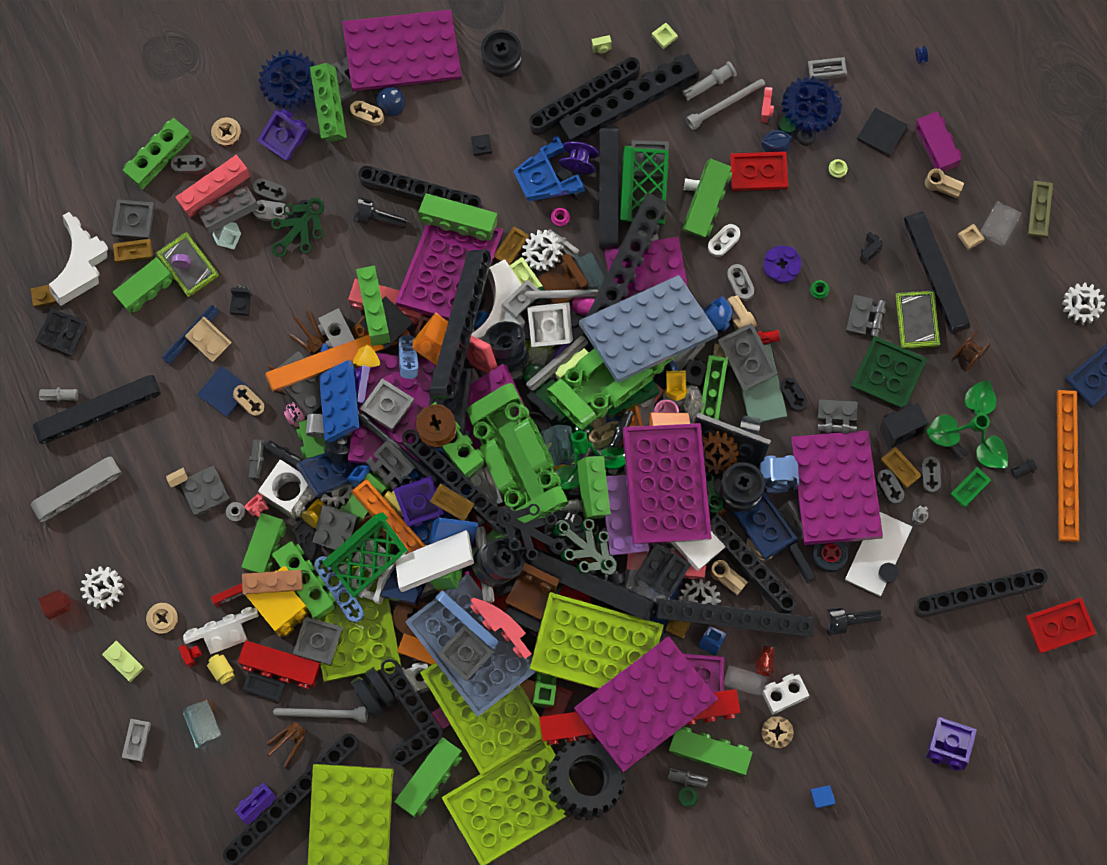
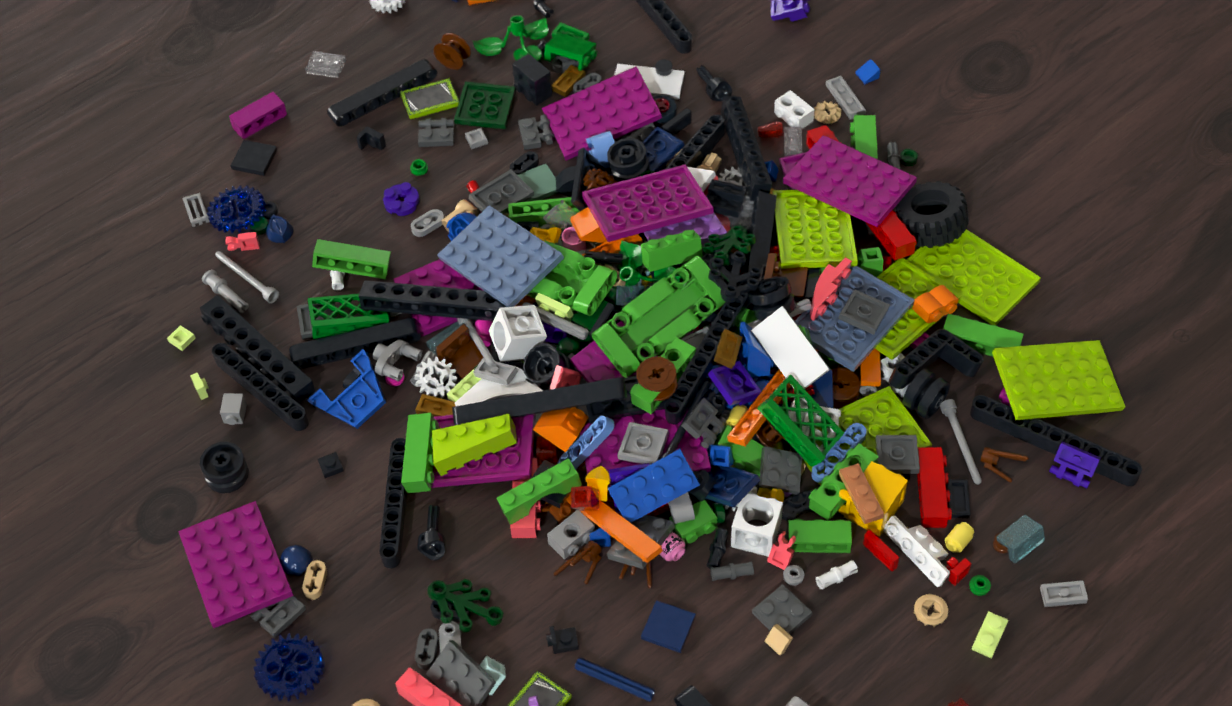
camera: 110 degrees left, 20 degrees down
white gear [80,566,124,609] -> none
tan plate [185,317,232,363] -> none
tan beam [233,385,264,416] -> none
dark purple plate [257,109,310,161] -> none
bright green brick [310,63,347,142] -> none
medium blue beam [435,591,499,649] -> none
dark purple piece [559,142,599,174] -> none
white plate [708,224,740,257] -> none
red plate [730,152,788,191] -> none
yellowish green plate [829,159,848,178] -> none
light grey axle [912,506,929,525] -> none
clear blue bush [915,46,928,64] -> none
tan piece [925,169,964,199] -> none
tan tile [957,224,984,250] -> none
olive plate [1027,181,1053,238] -> none
none -> light grey brick [220,393,247,425]
none -> light grey connector [373,339,423,381]
none -> lime wedge [432,414,517,476]
none -> light grey tile [465,128,488,149]
none -> green panel [544,32,597,71]
none -> clear red brick [571,486,599,511]
none -> white pin [815,560,858,590]
none -> light grey tile [826,76,866,119]
none -> orange brick [912,285,959,323]
none -> green plate [969,575,991,596]

